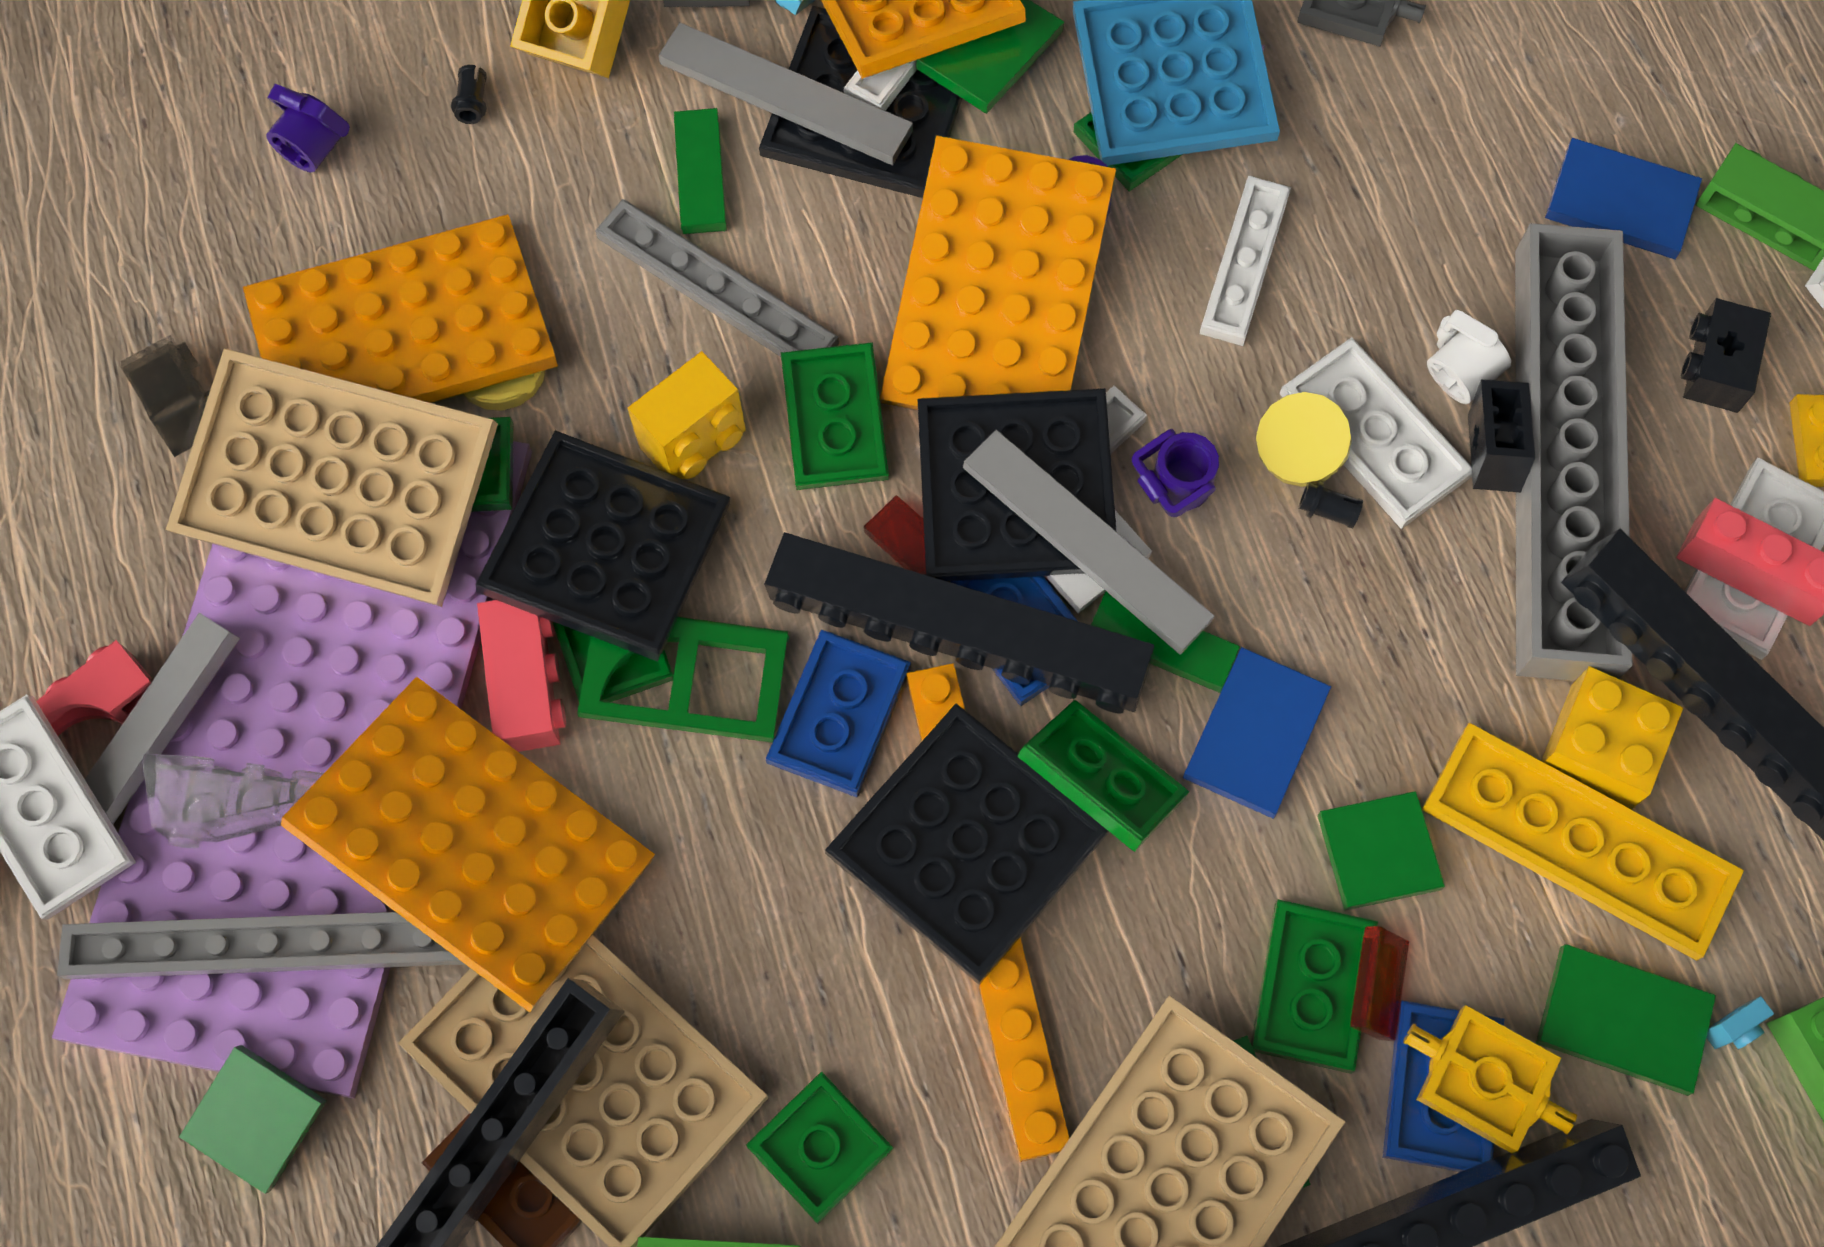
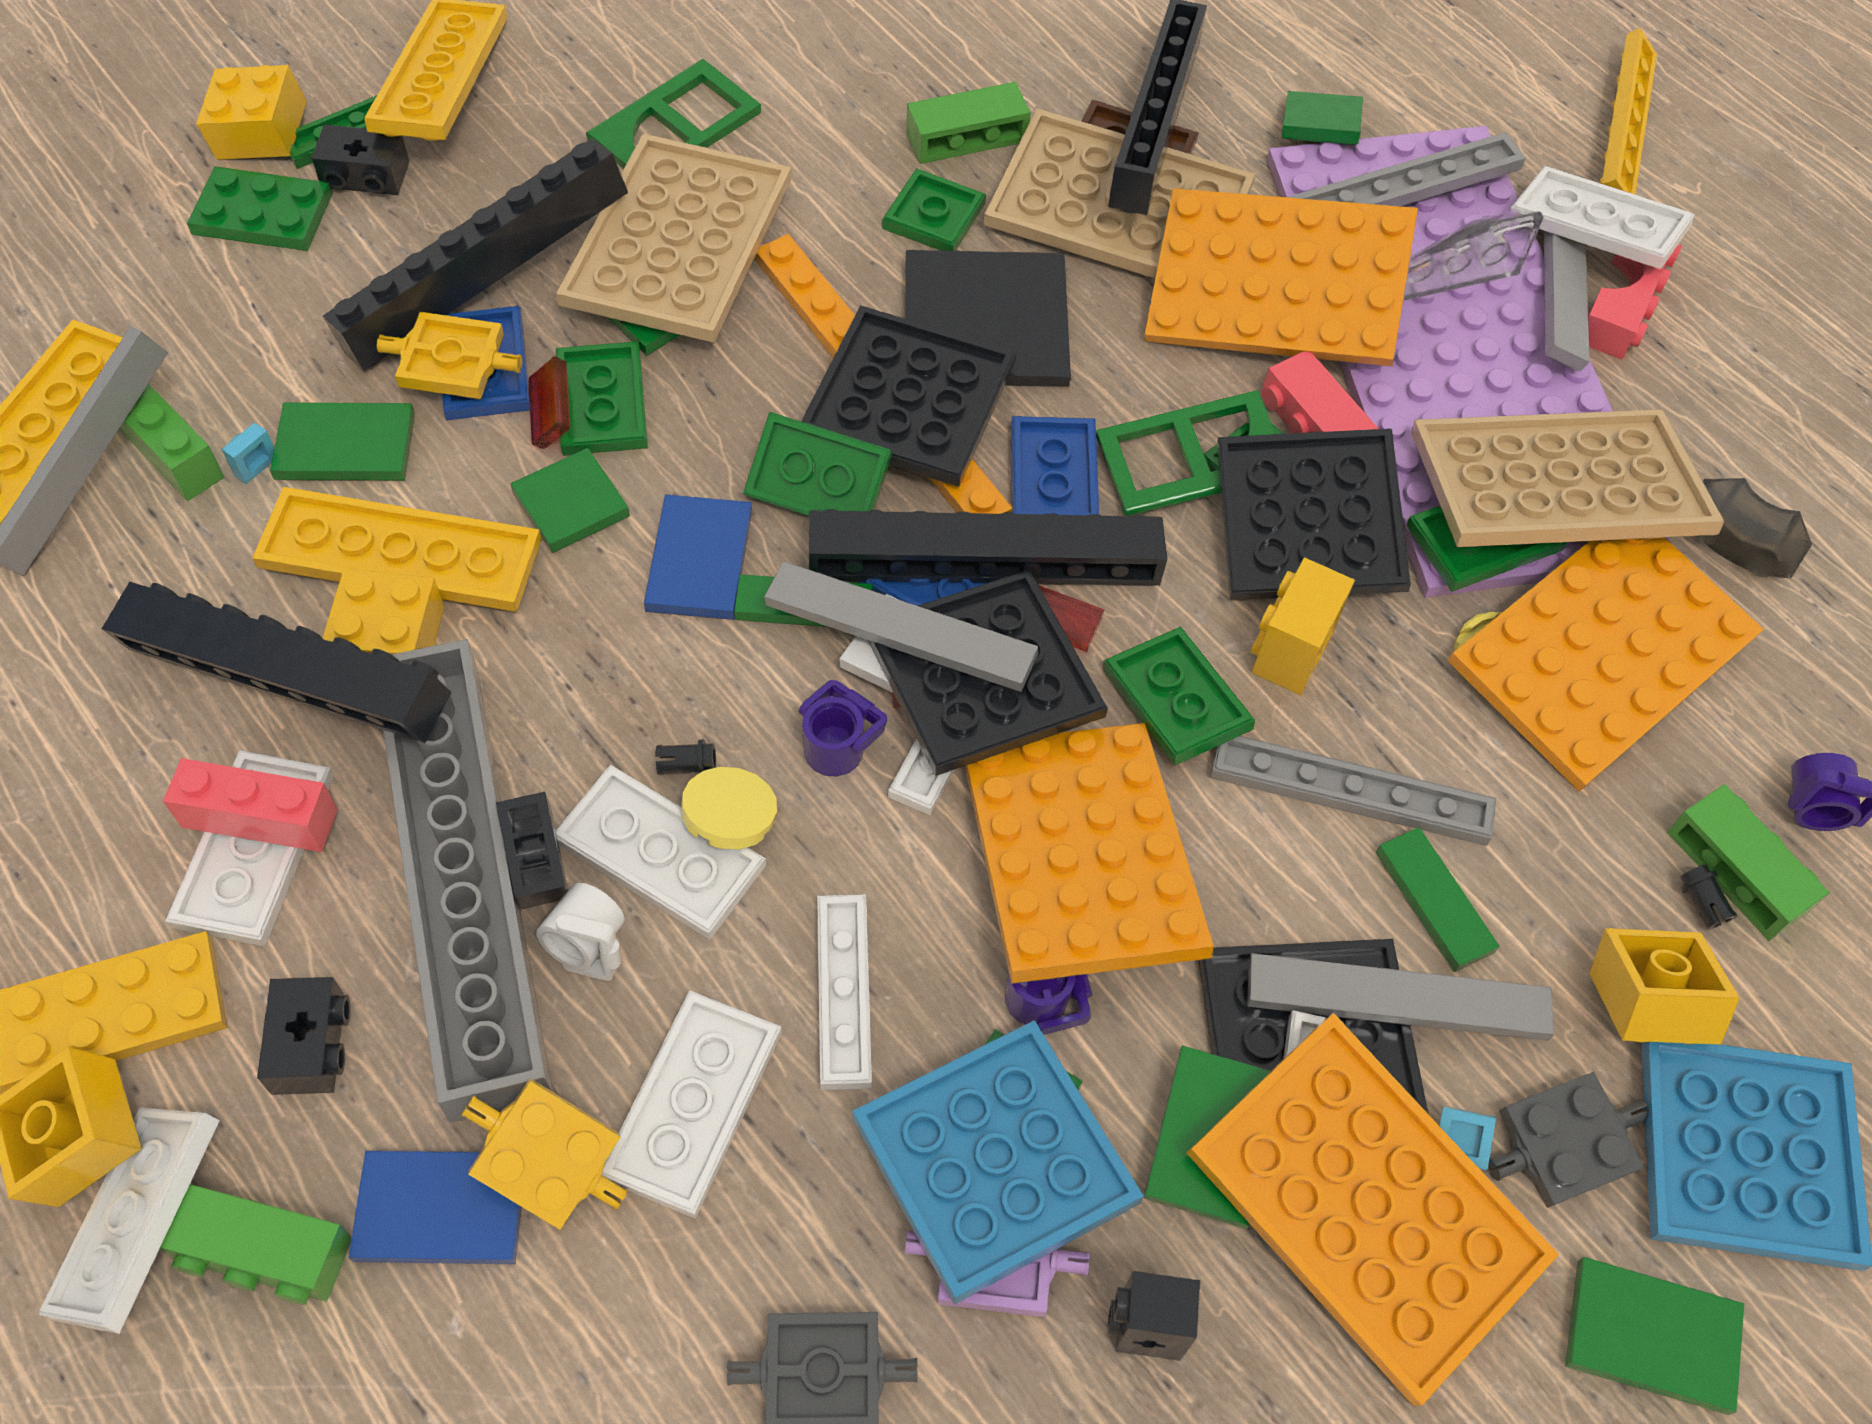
camera: 155 degrees right, 10 degrees down
none -> yellow plate [461,1078,628,1230]
none -> white tile [602,990,782,1219]
none -> black tile [905,250,1071,386]
none -> bright green brick [1667,784,1830,941]

